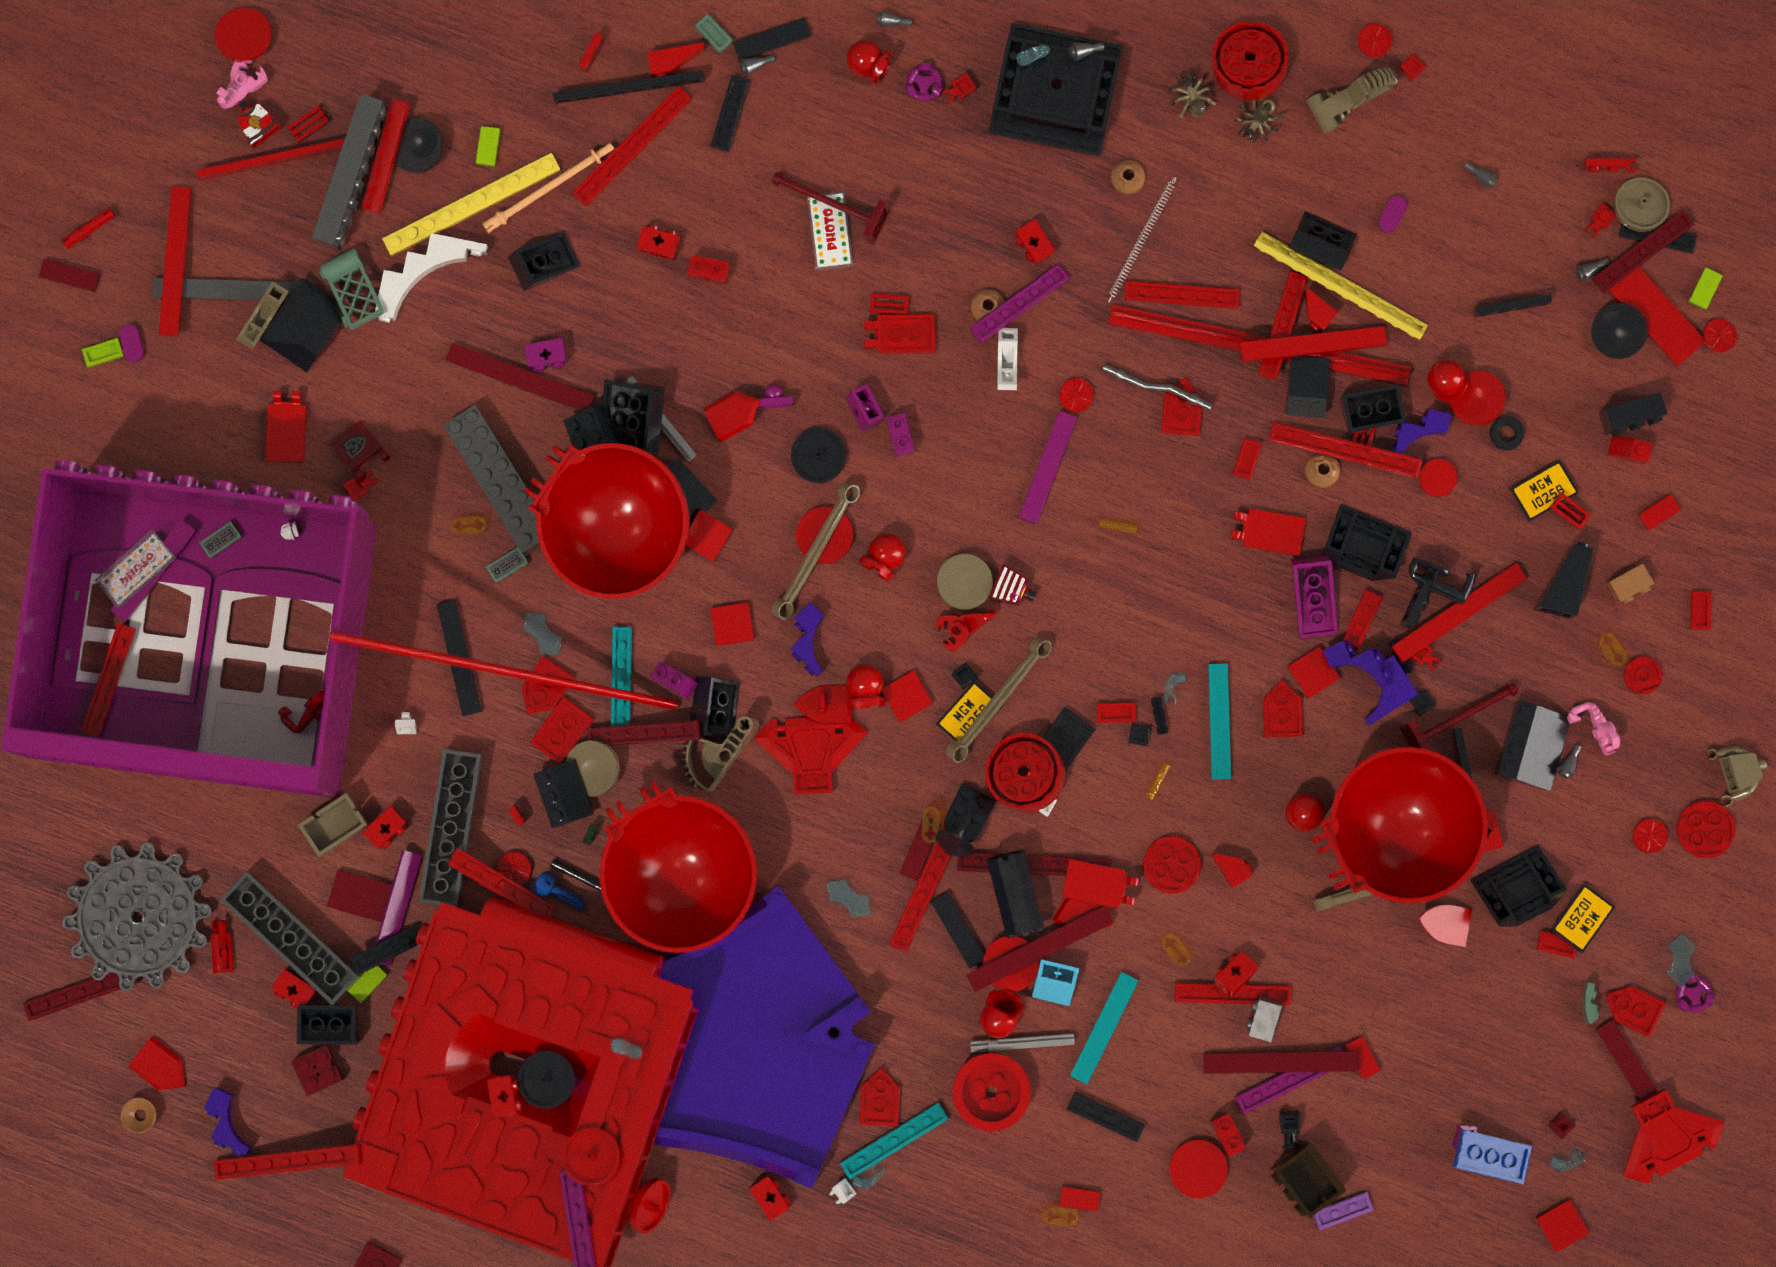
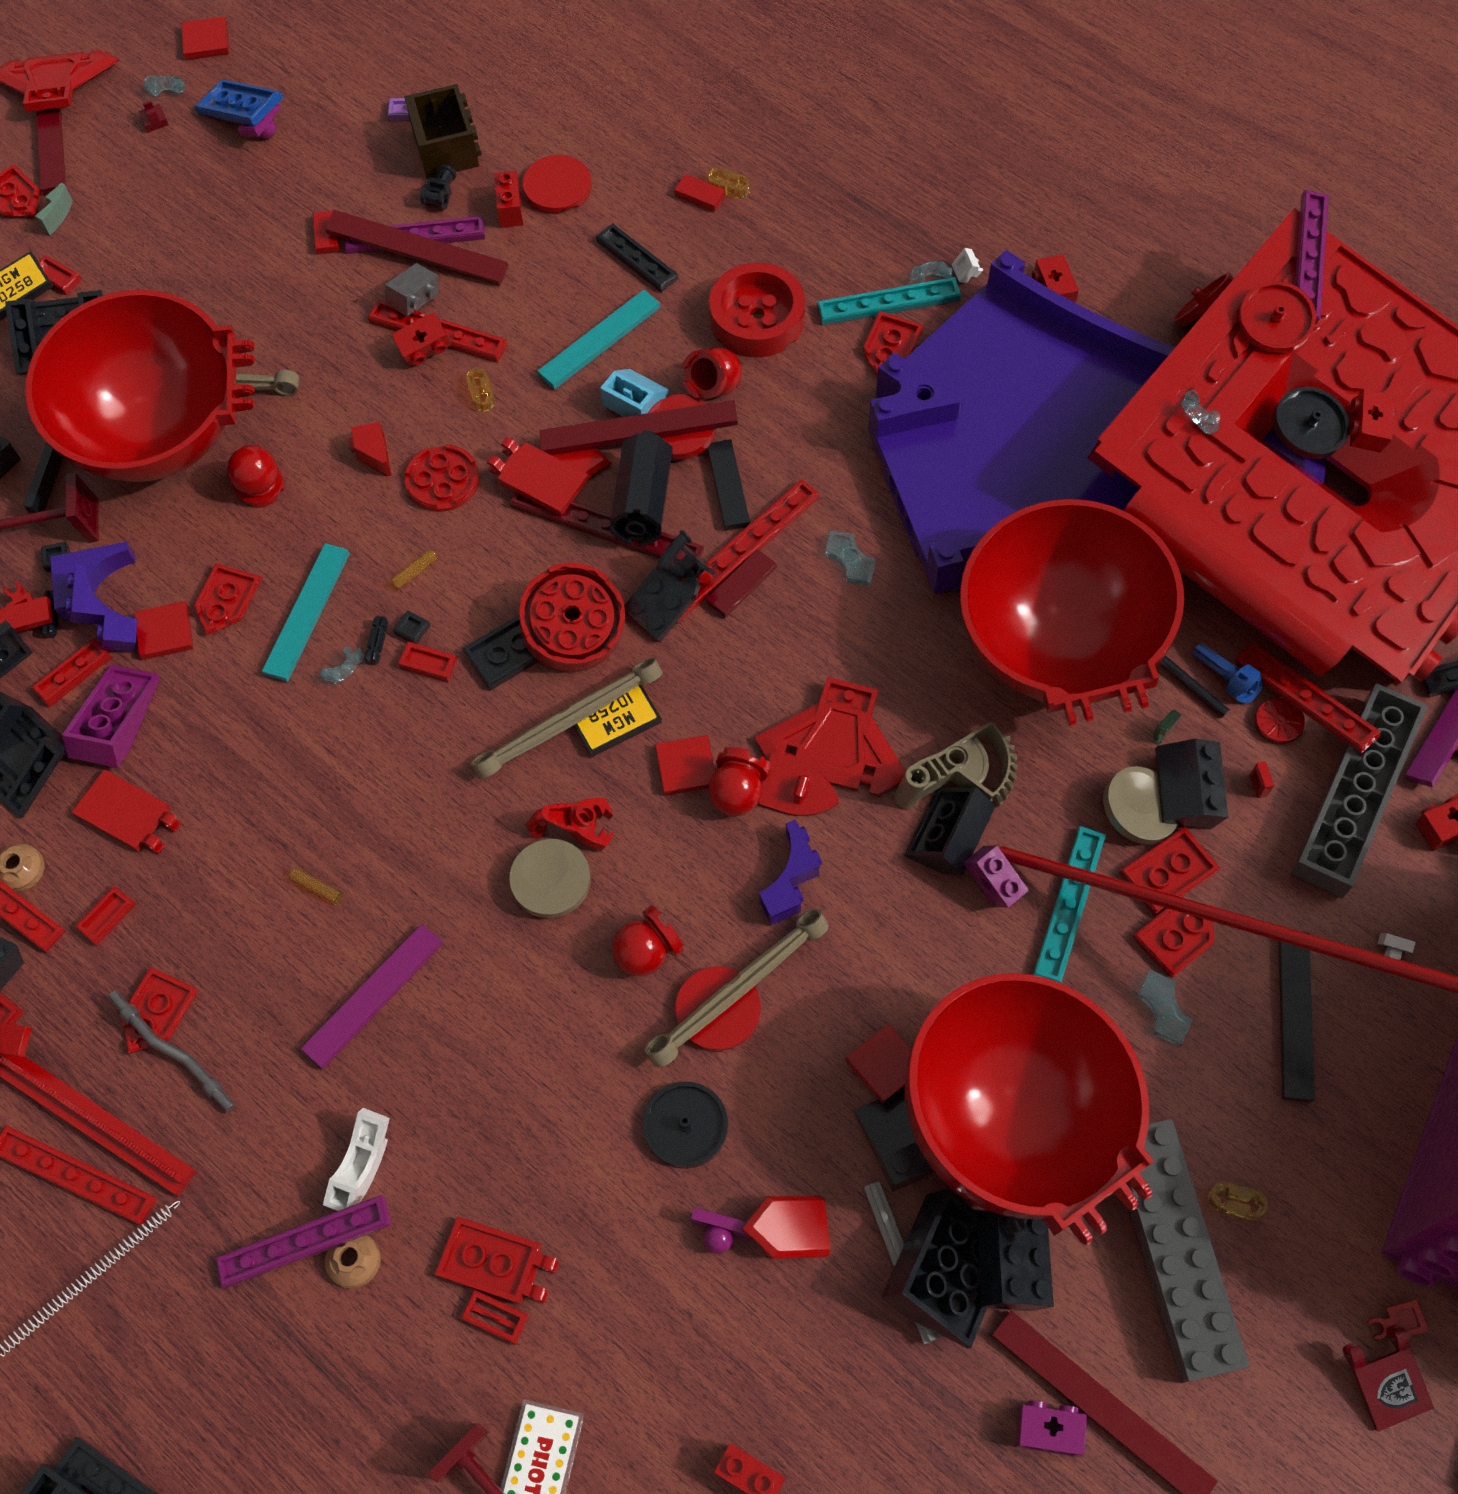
camera: 160 degrees left, 20 degrees down
tile [486,547,529,584] -> none
dark red tile [587,720,701,746] -> none
red tile [710,602,754,647] -> none
magenta brick [845,384,884,432] -> none
magenta brick [886,413,914,457] -> none
clear yellow beam [922,806,940,843] -> none
black tile [951,663,978,690] -> none
light grey axle [970,1033,1075,1053] -> none
torso [989,564,1037,606] -> none
red brick [1014,219,1055,266] -> none
red wheel [1059,378,1094,413] -> none
medium nougat piece [1111,160,1145,195] -> none

